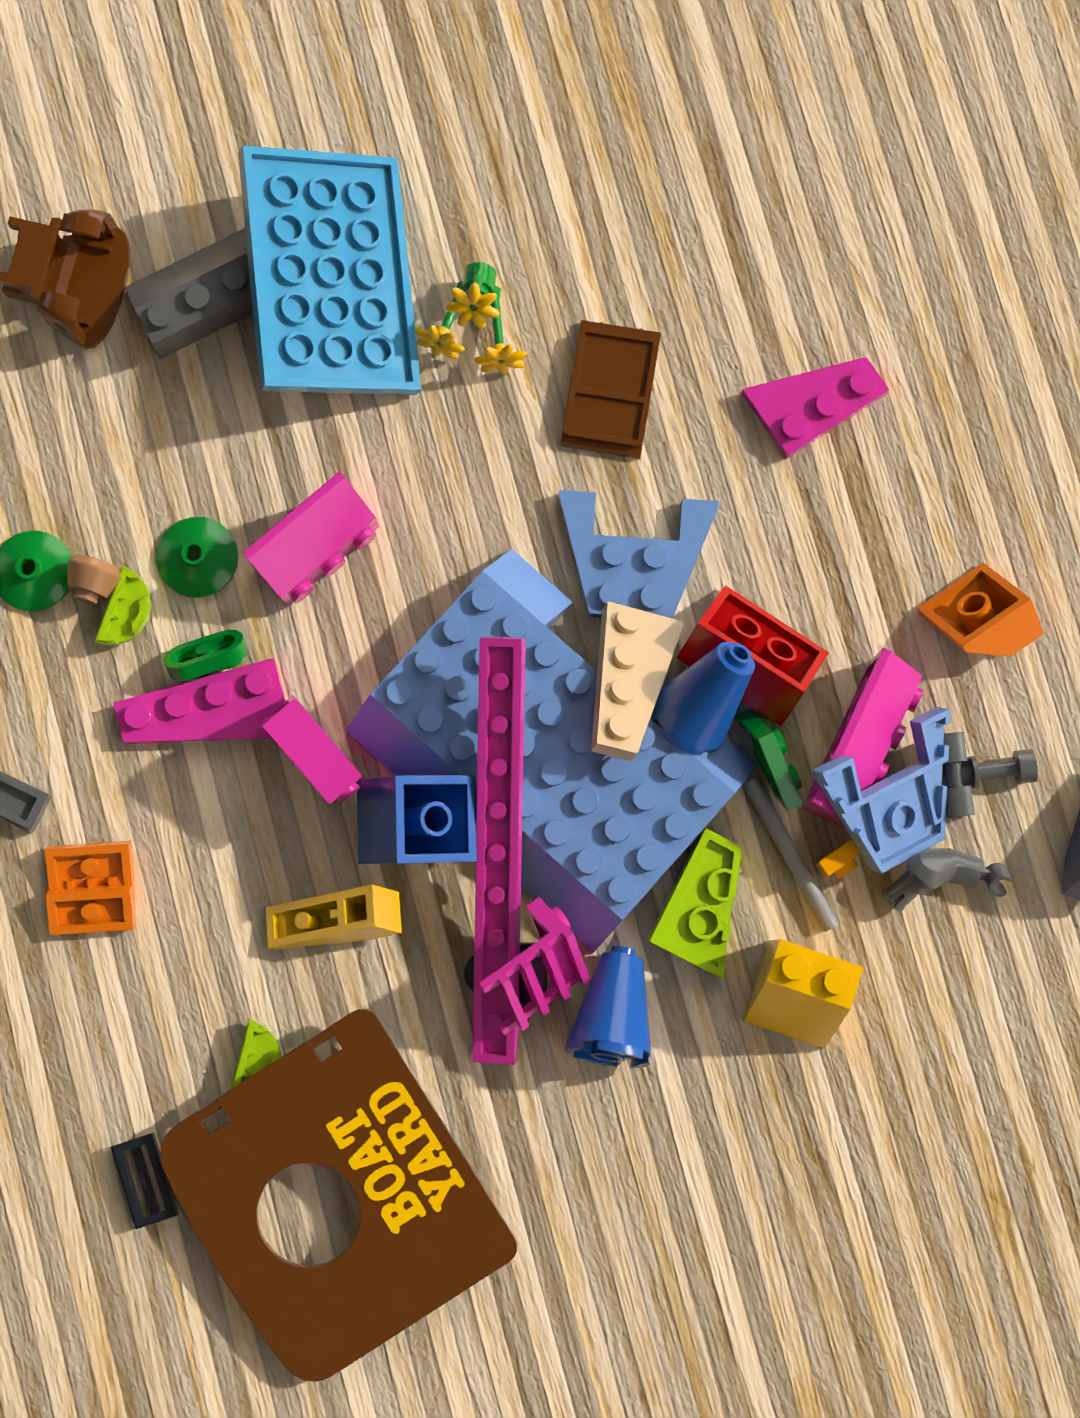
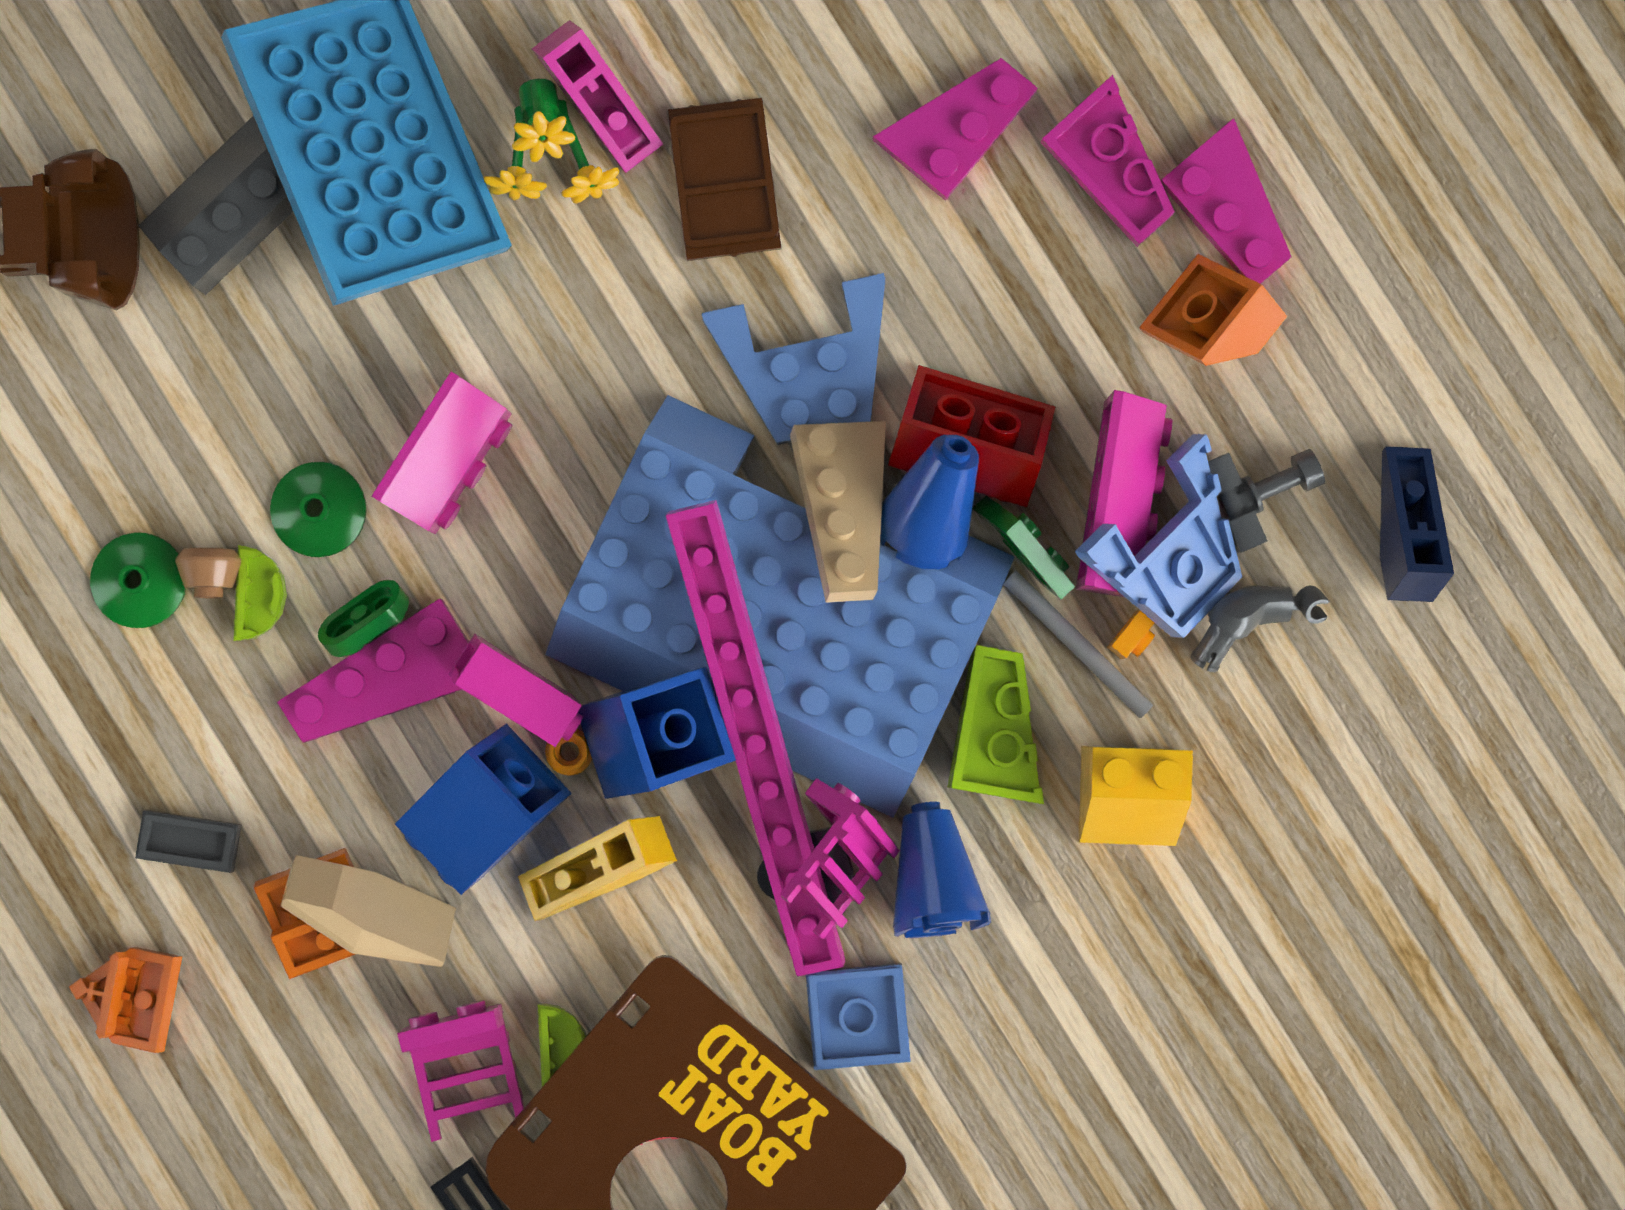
camera: 15 degrees left, 5 degrees up
none -> tan piece [280,855,456,967]
none -> blue slope [395,723,572,895]
none -> dark pink plate [397,1000,524,1142]
none -> dark pink slope [532,20,663,173]
none -> light orange plate [545,729,592,776]
none -> medium blue tile [806,963,911,1070]
none -> dark pink wing [1040,75,1175,247]
none -> dark pink wing [1161,118,1292,284]

